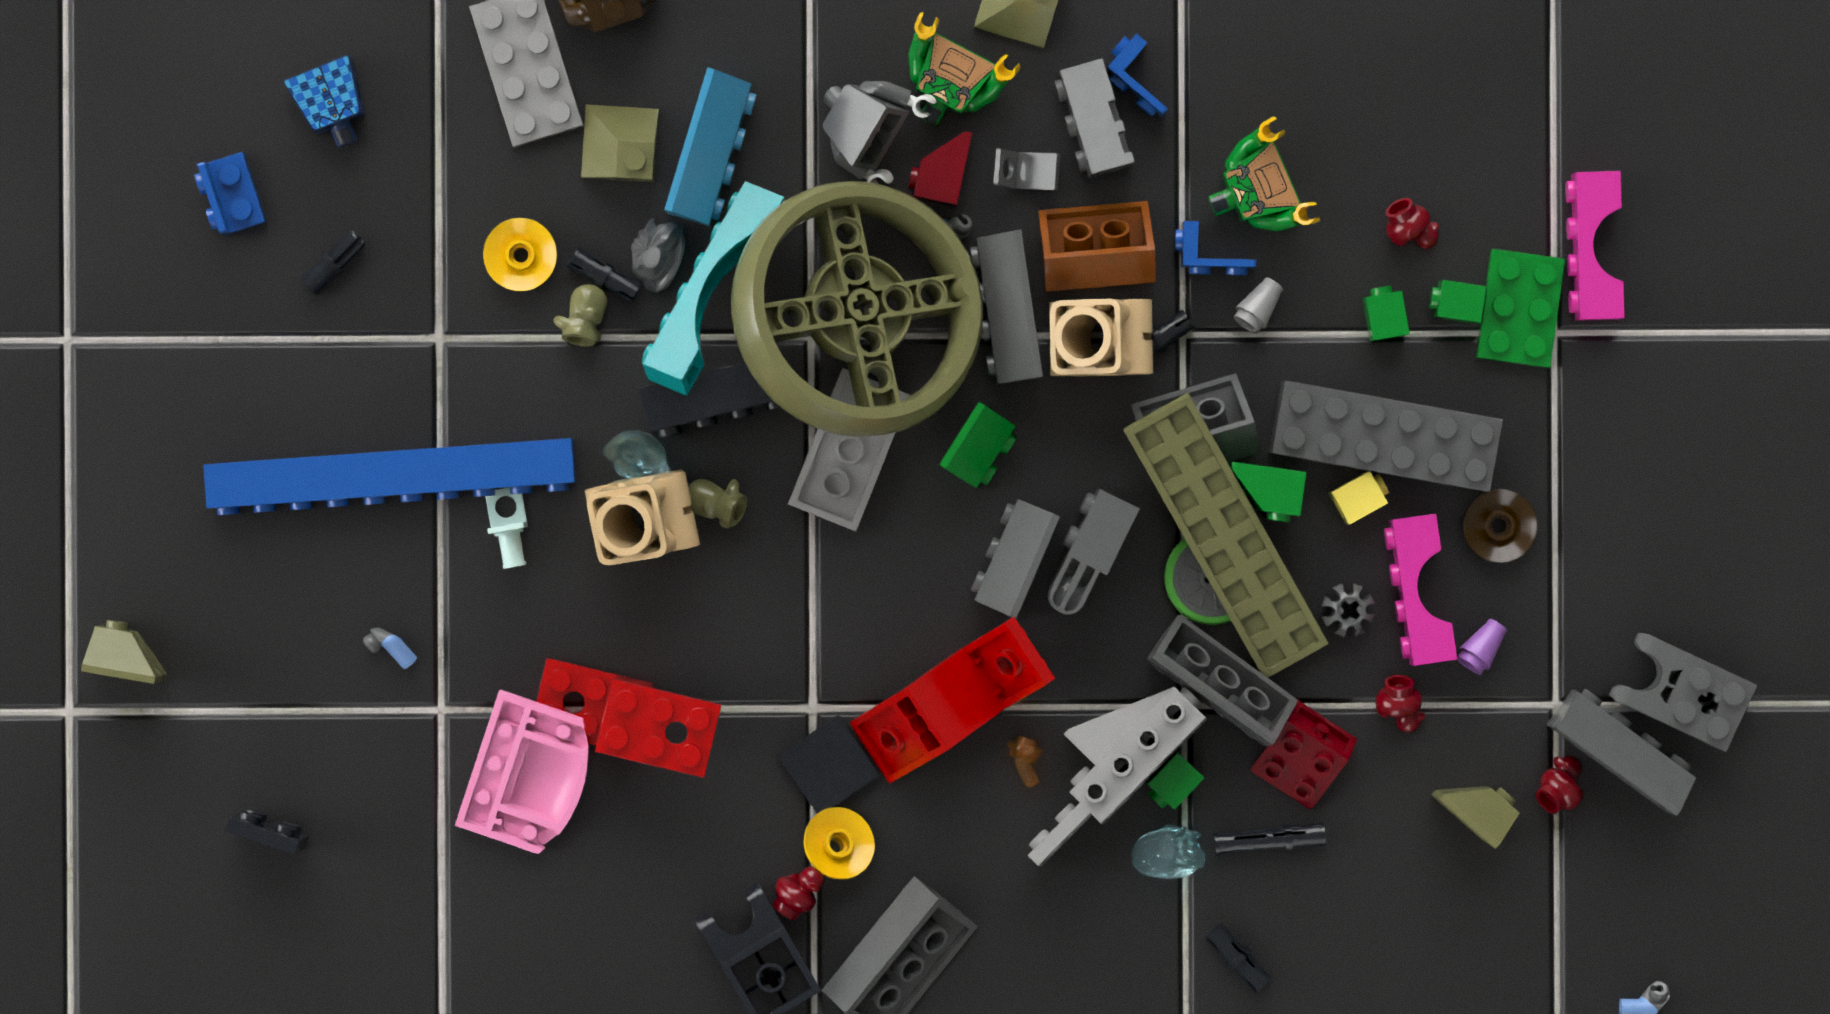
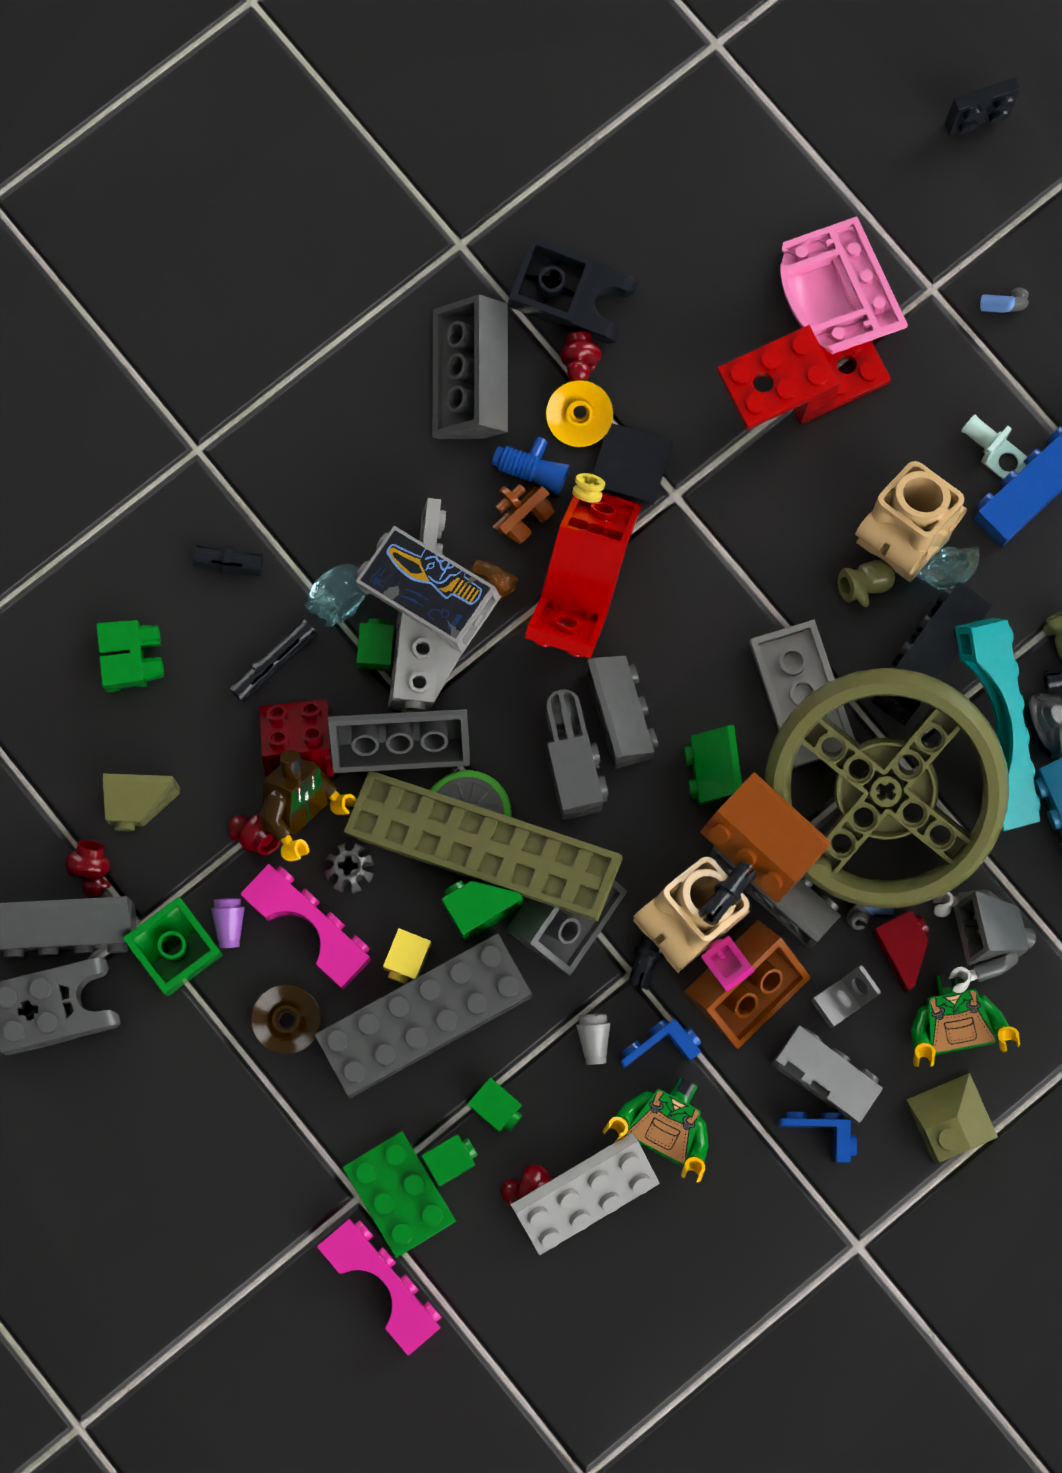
camera: 140 degrees right, 10 degrees down
none -> green hips [97,620,164,693]
none -> green slope [123,897,223,997]
none -> dark brown torso [261,750,357,861]
none -> panel [355,526,501,654]
none -> blue piece [492,437,570,496]
none -> dark orange hips [492,484,555,544]
none -> light grey plate [511,1132,660,1255]
none -> light yellow bush [572,473,605,503]
none -> black pin [698,861,757,926]
none -> dark orange slope [700,772,832,903]
none -> dark pink bracket [701,935,755,992]

